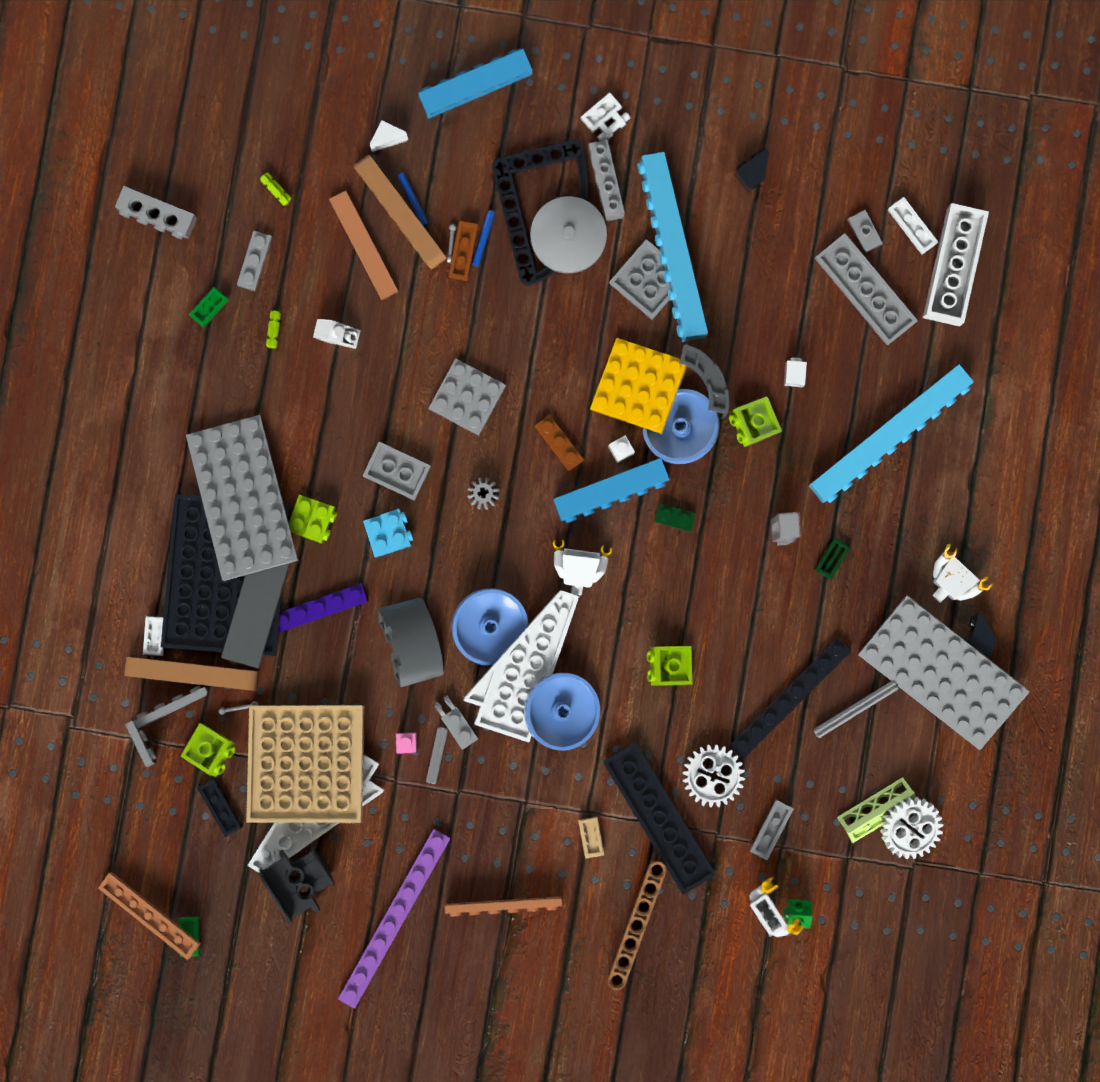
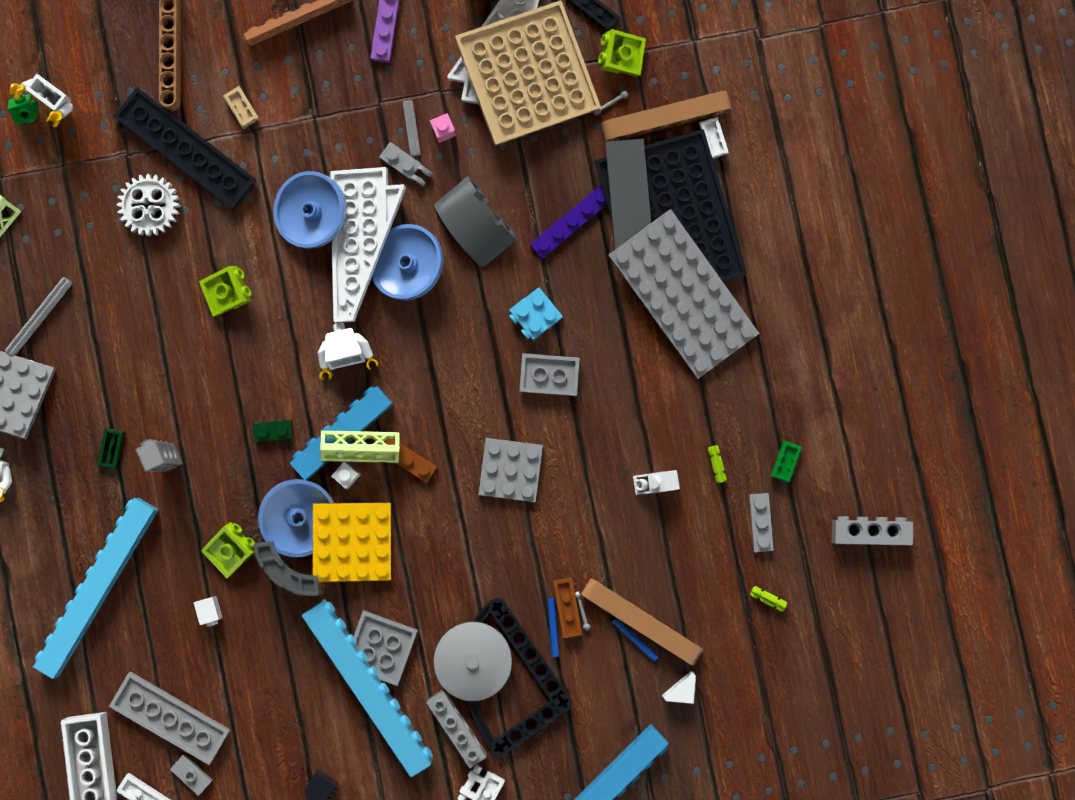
camera: 155 degrees right, 0 degrees up
light grey bracket [125,686,207,767] -> none
lime plate [289,495,337,544] -> none
nougat tile [329,191,398,300] -> none
light grey gear [467,477,499,510] -> none
black plate [729,638,851,760] -> none
light grey plate [750,800,793,860] -> none
none -> yellowish green fence [320,431,399,463]

